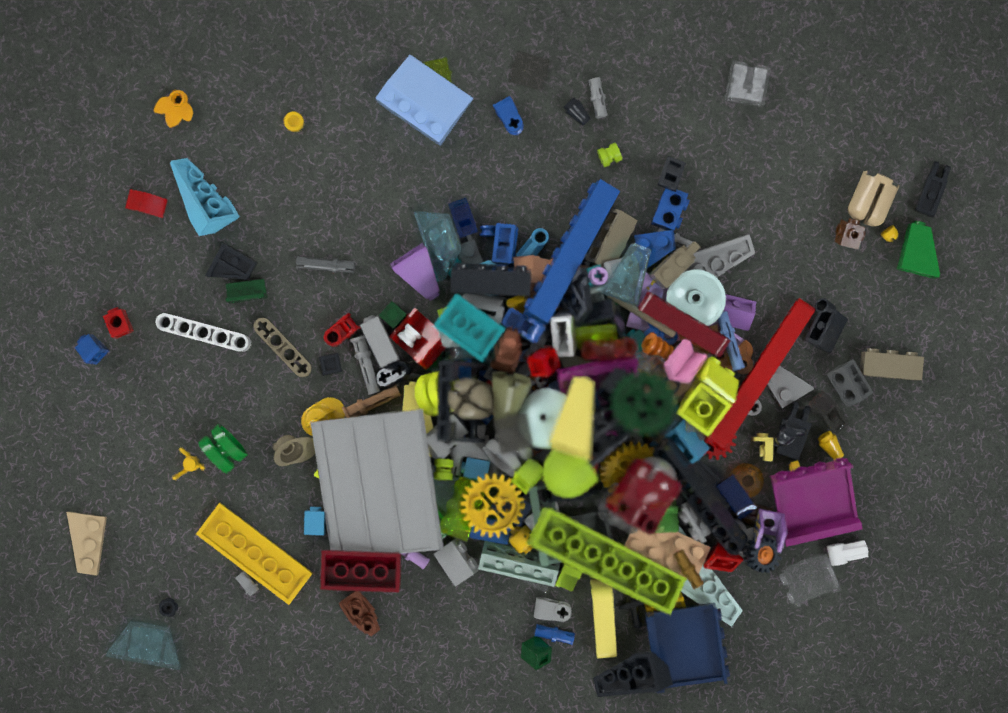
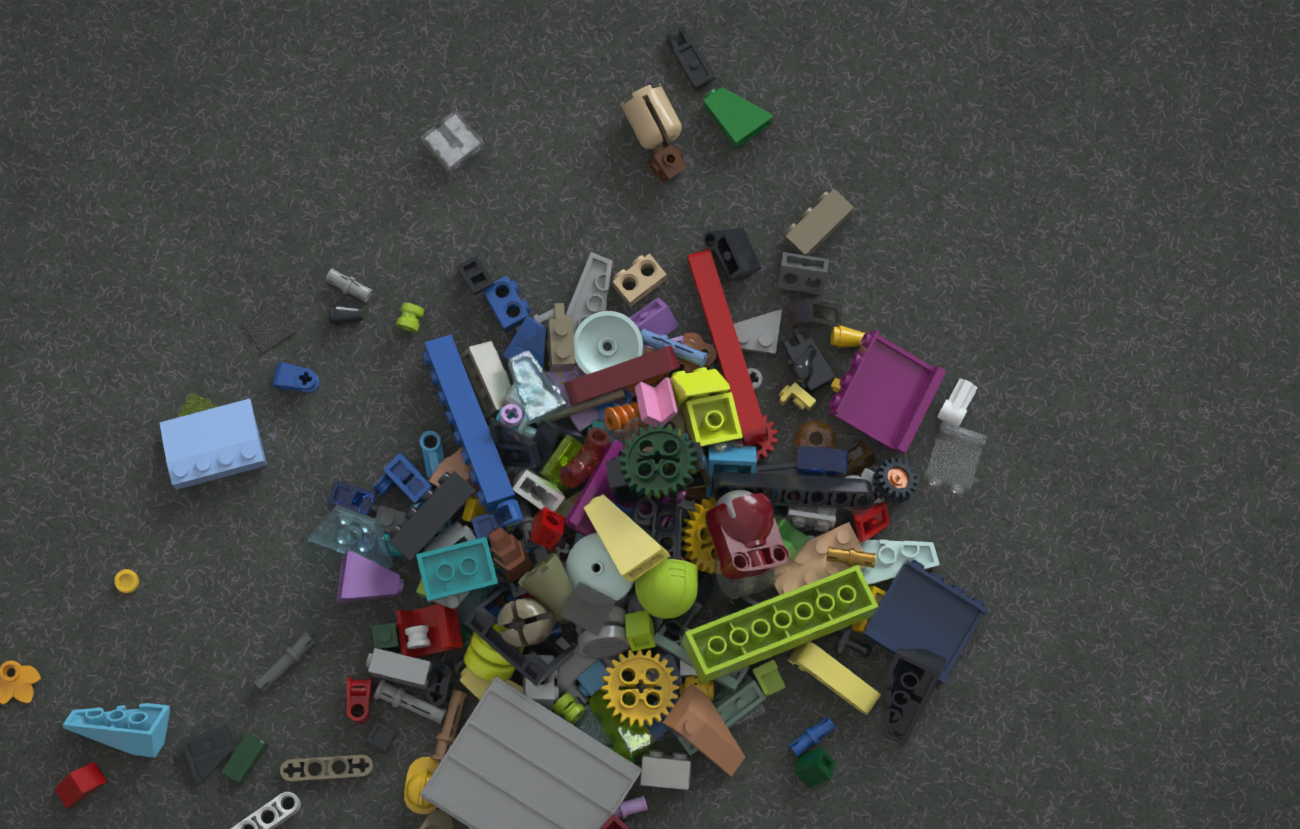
camera: 50 degrees left, 10 degrees down
light grey piece [533,597,572,622] -> none
medium lavender piece [753,509,787,553] -> none
yellow hinge [881,225,898,242] -> none
none -> tan brick [613,254,667,308]
none -> nougat wedge [662,683,745,777]

